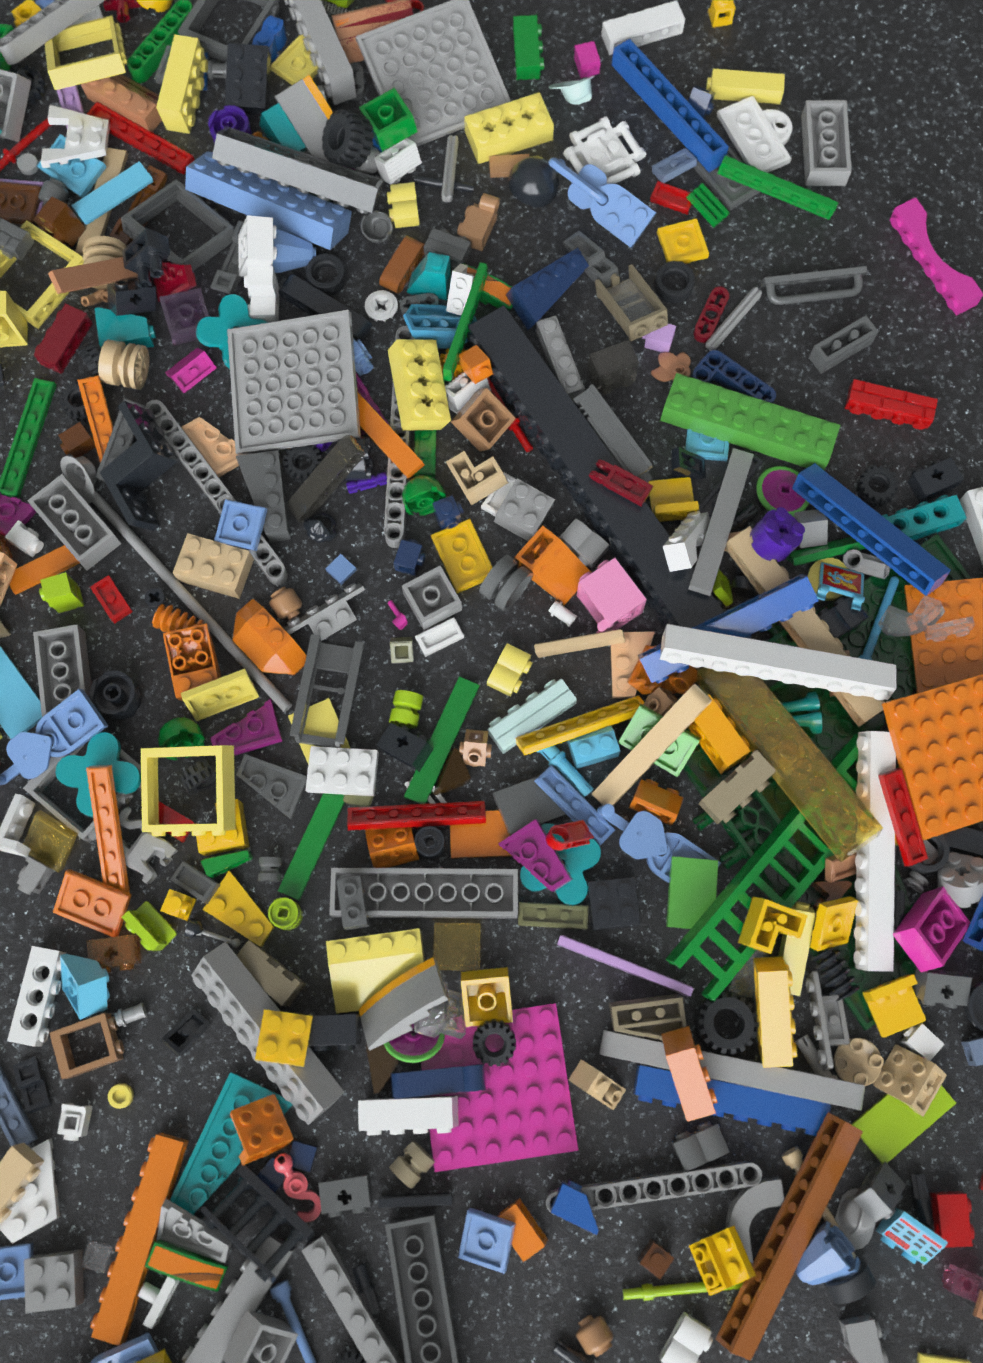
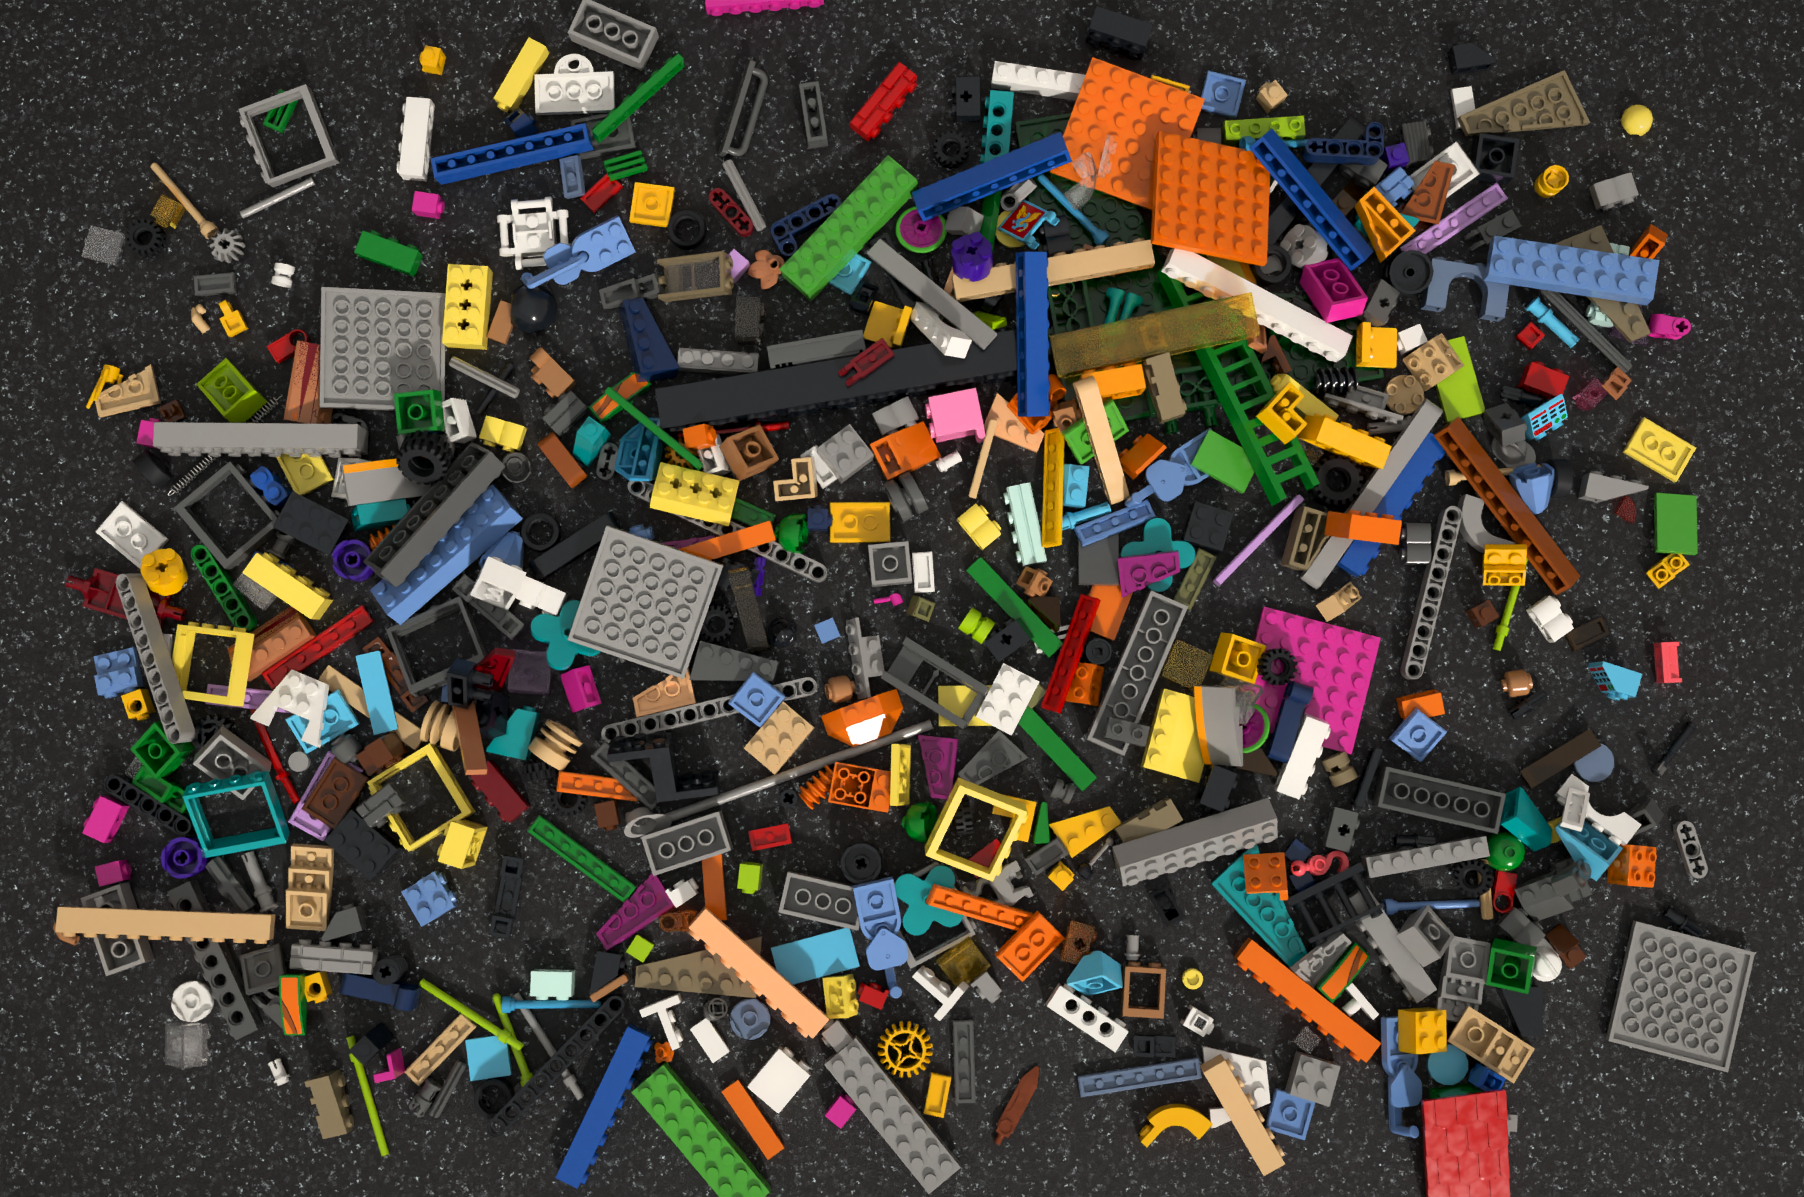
camera: 70 degrees left, 10 degrees up
lime bracket [122,901,177,951] -> none
yellow plate [255,1009,313,1067] -> none
lime wheel [268,898,303,930] -> none
white gear [365,290,398,322] -> none
dark blue brick [394,539,426,576] -> none
white bracket [446,264,474,315] -> none
red piece [545,820,594,851] -> none
light aqua piece [548,76,594,105] -> none
blue slope [550,1180,599,1235] -> none
white brick [660,624,896,700] -> none
yellow plate [810,896,858,951] -> none
red tile [878,768,928,866] -> none
light grey bush [904,871,929,893] -> none

